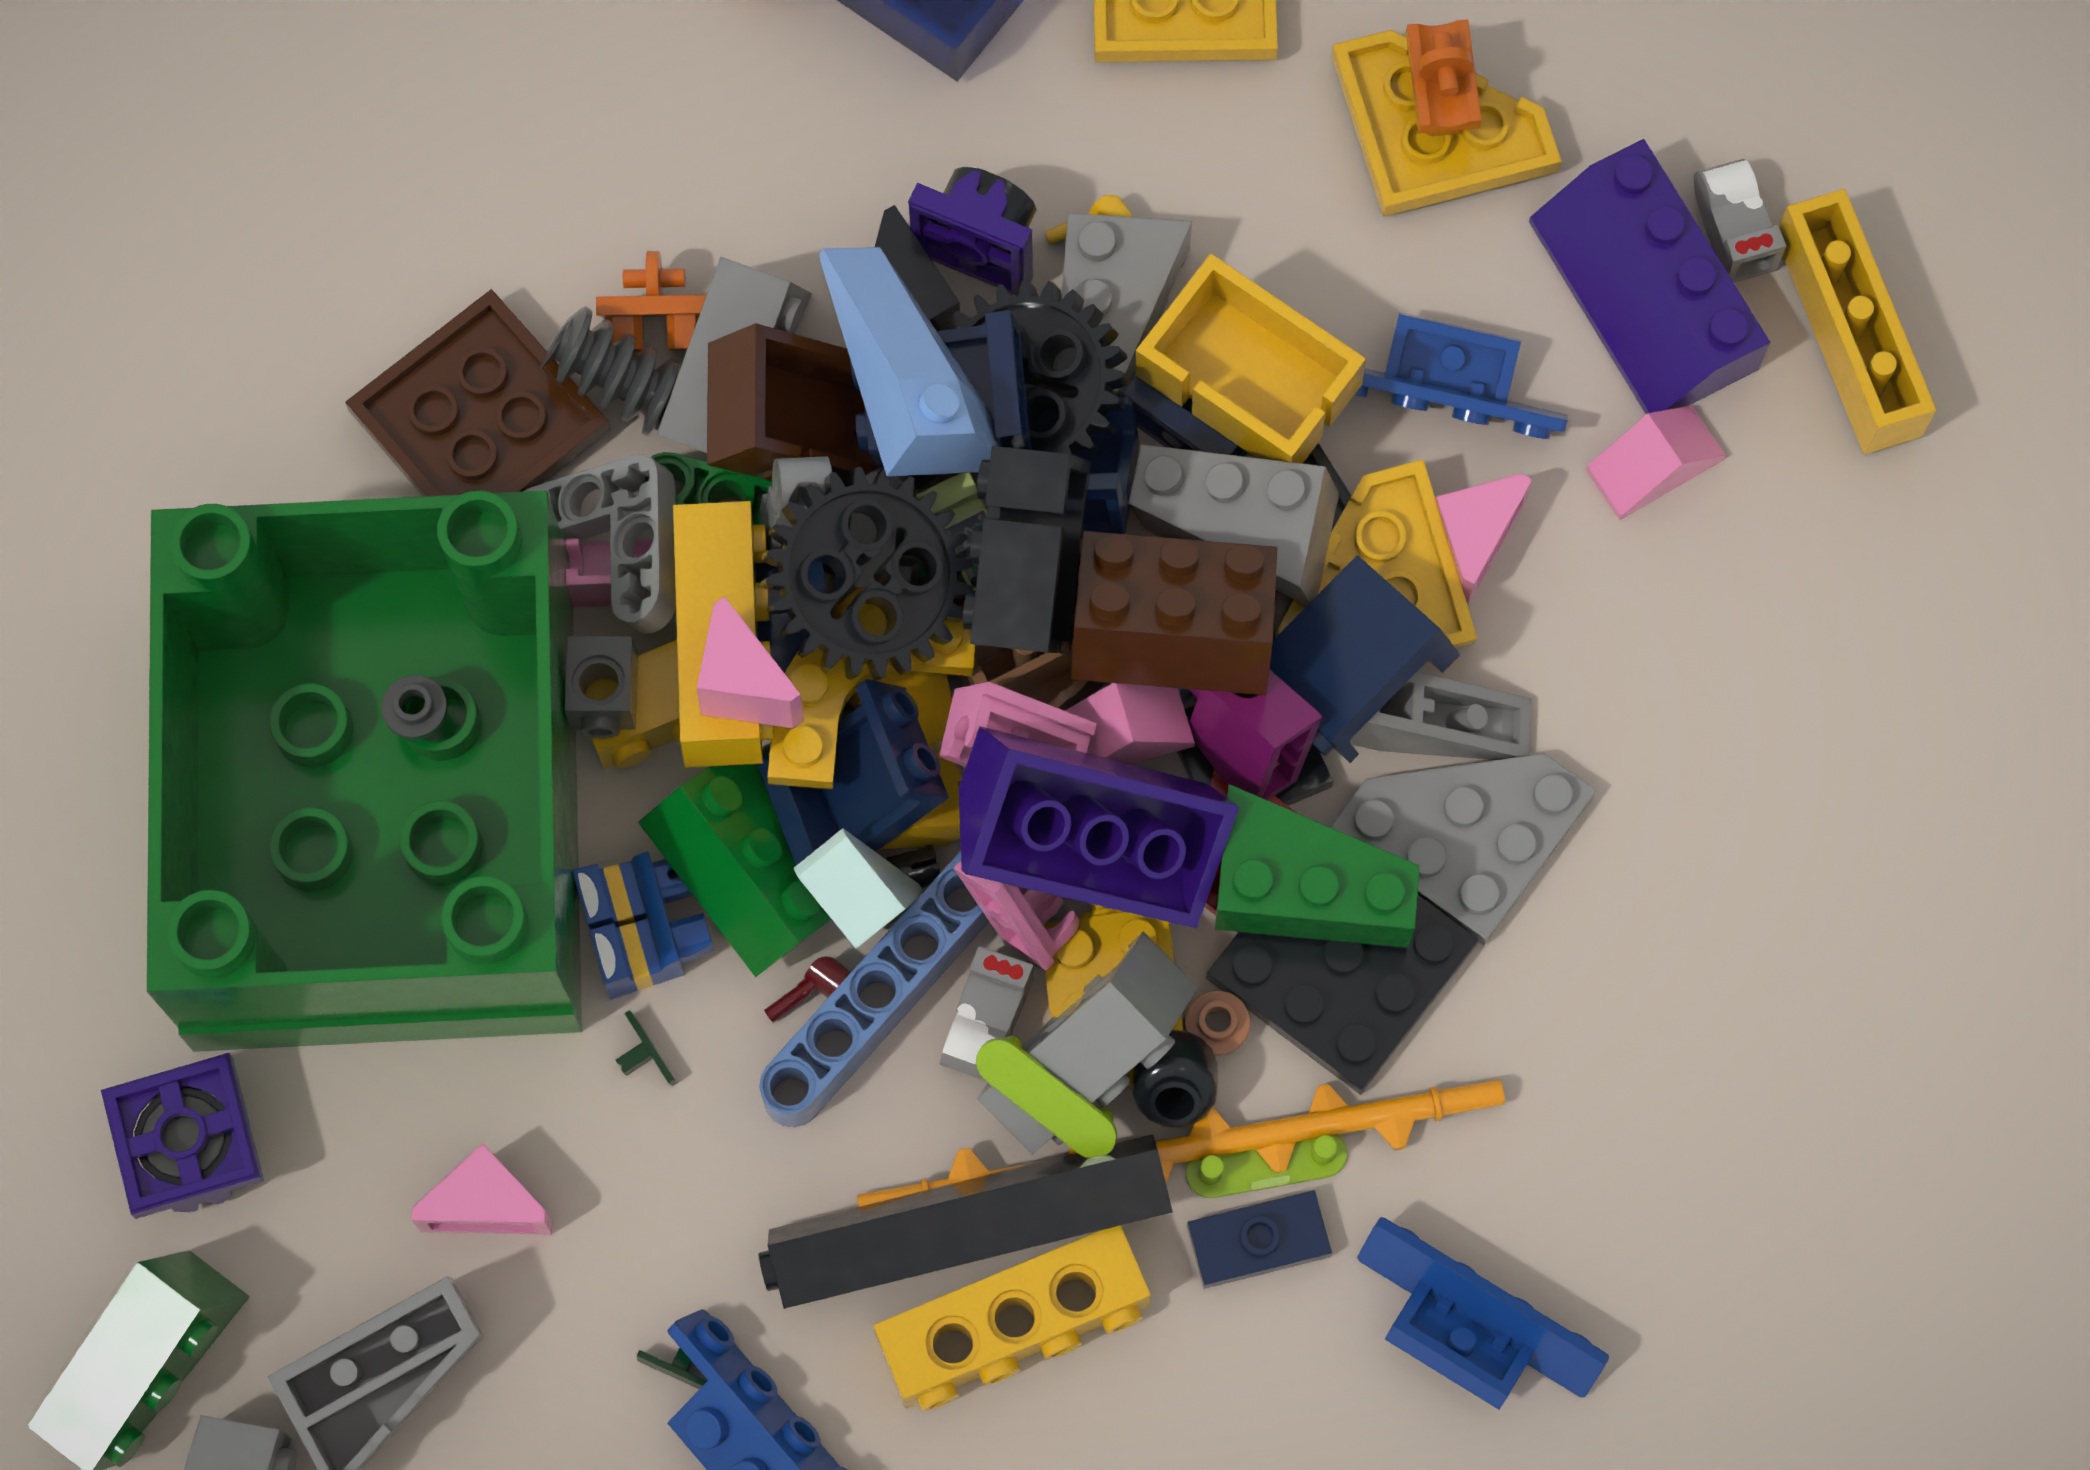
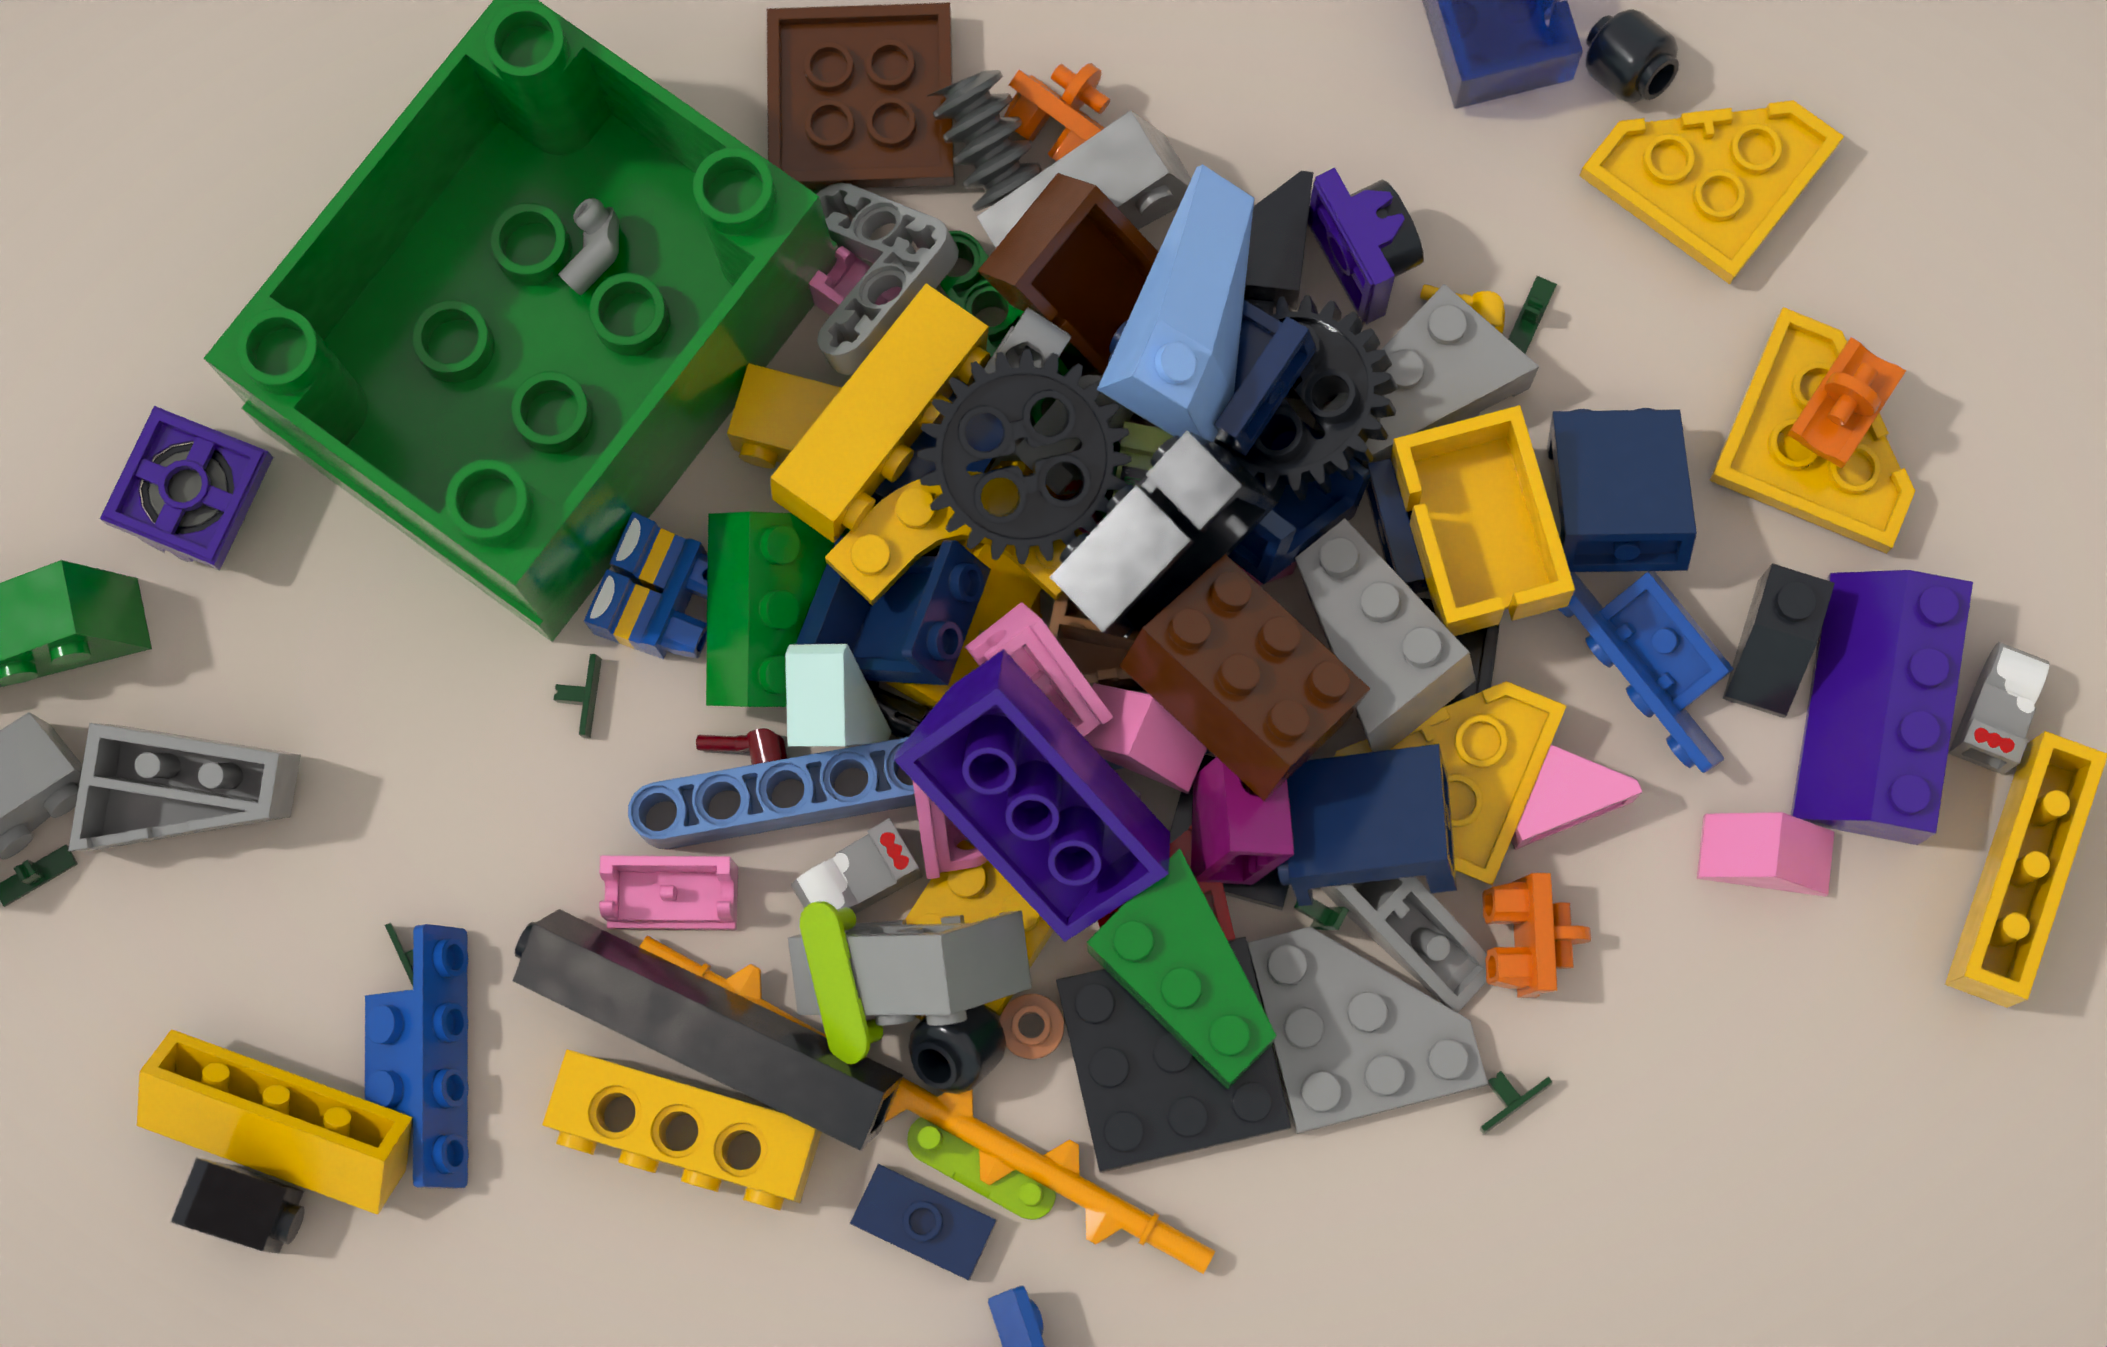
camera: 45 degrees right, 5 degrees up
dark grey plate [381,675,448,740] -> none
bright pink slope [412,1143,553,1235] -> none
dark grey brick [564,636,638,738] -> none
bright pink slope [697,597,804,728] -> none
none -> light grey arm [559,198,619,296]
none -> bright pink hinge [599,856,738,930]
none -> dark green piece [1293,898,1349,930]
none -> dark green piece [1480,1071,1553,1135]
none -> orange hips [1482,873,1591,998]
none -> dark green piece [1508,276,1557,354]
none -> dark blue panel [1547,408,1697,572]
none -> black slope [1723,563,1835,718]

